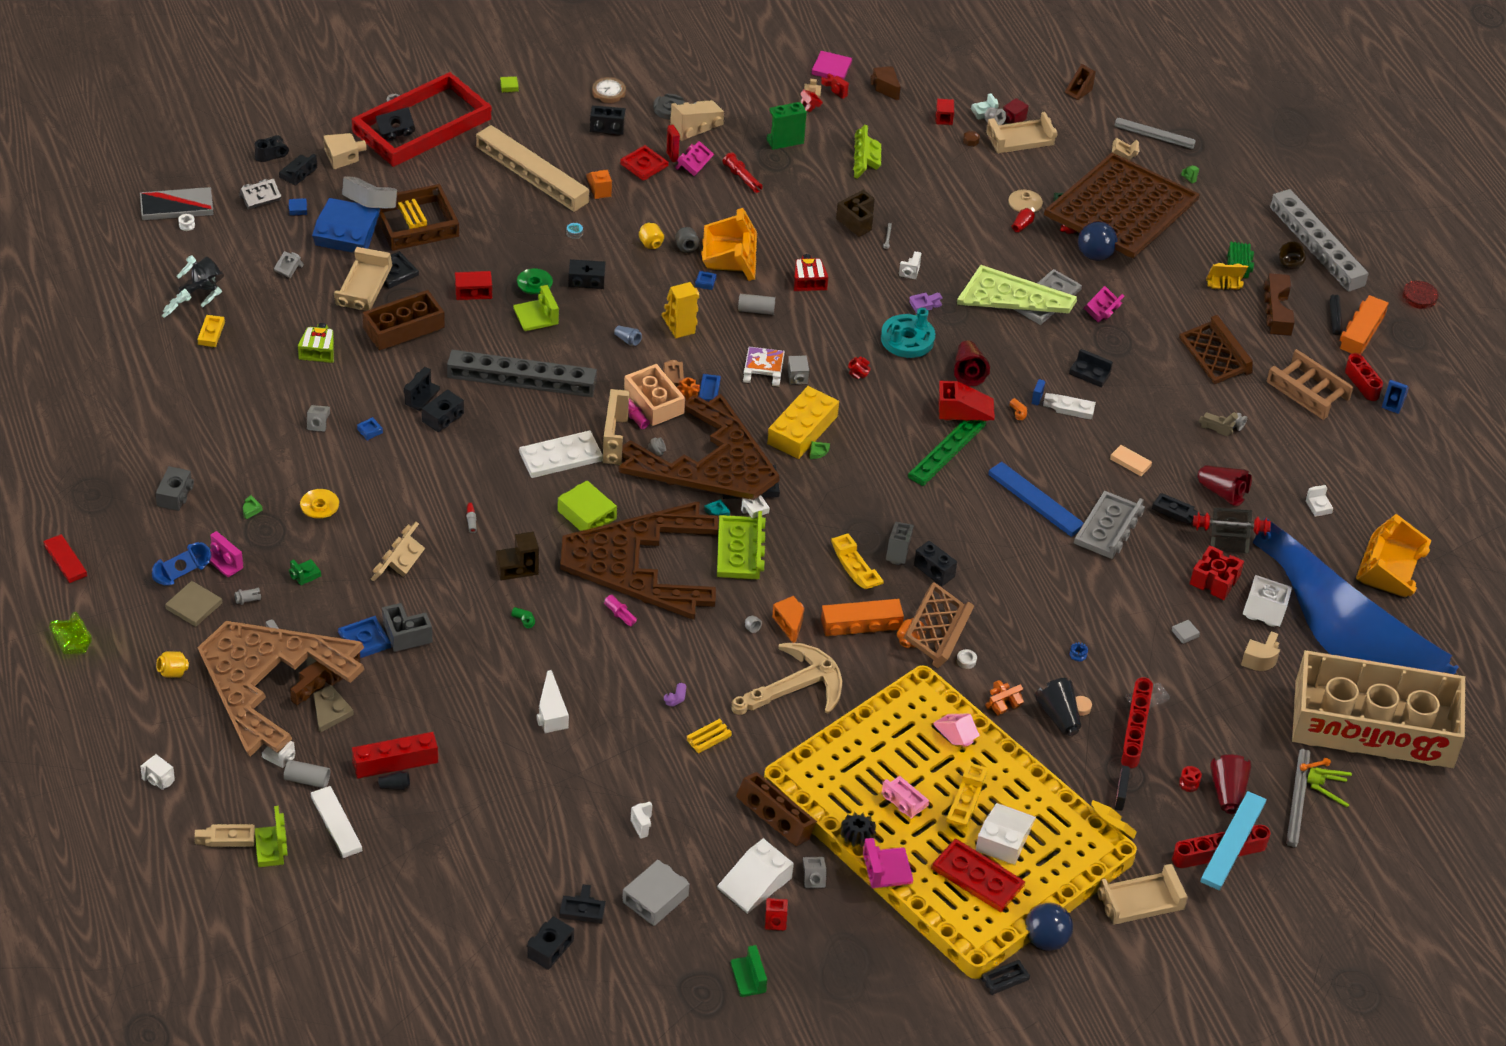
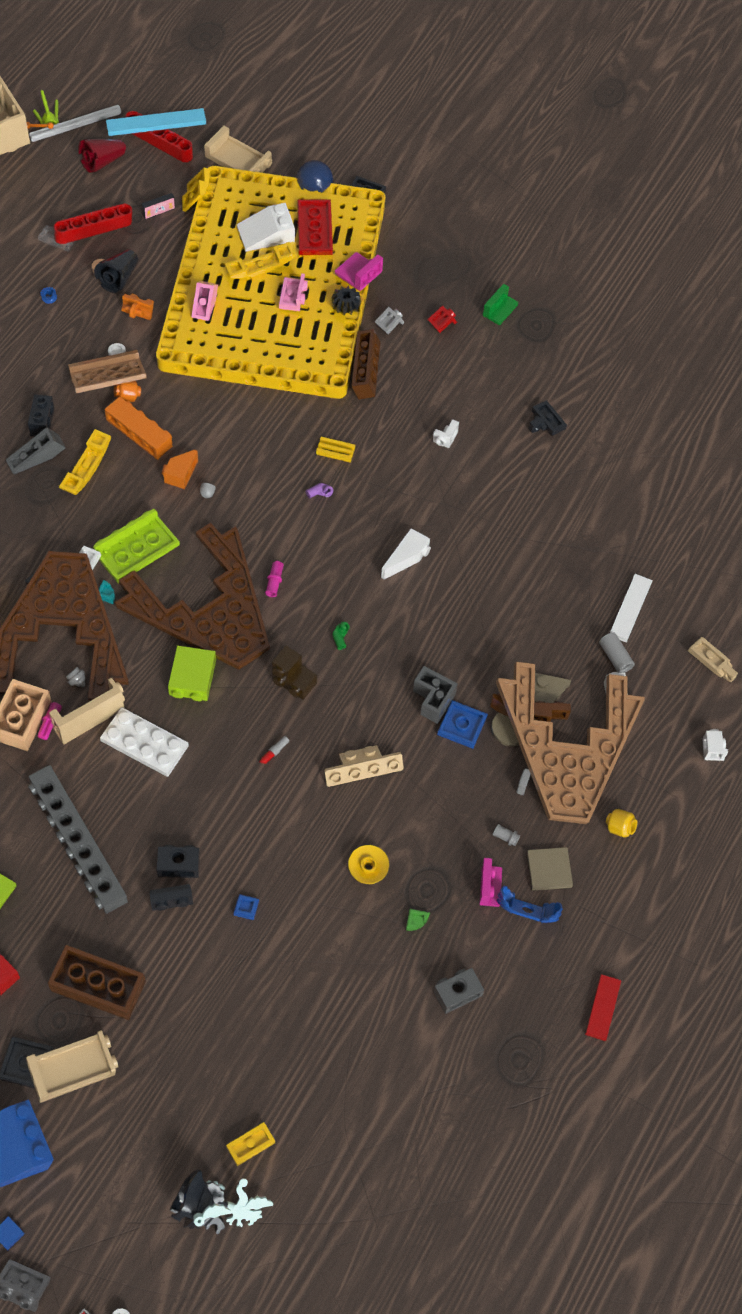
camera: 130 degrees left, 15 degrees up
clear neon green bracket [49,612,92,654] -> none
lime bracket [255,806,288,867] -> none
light grey bracket [274,251,304,278] -> none
green bracket [289,559,321,586] -> none
lime torso [298,323,334,363] -> none
light grey bracket [307,405,330,431] -> none
red brick [352,732,438,779] -> none
black cone [378,770,410,791] -> none
black brick [527,916,574,970] -> none
light grey brick [623,860,689,926] -> none
white slope [717,838,794,914] -> none
tan piece [732,643,842,715] -> none
red wheel [1179,766,1202,792] -> none

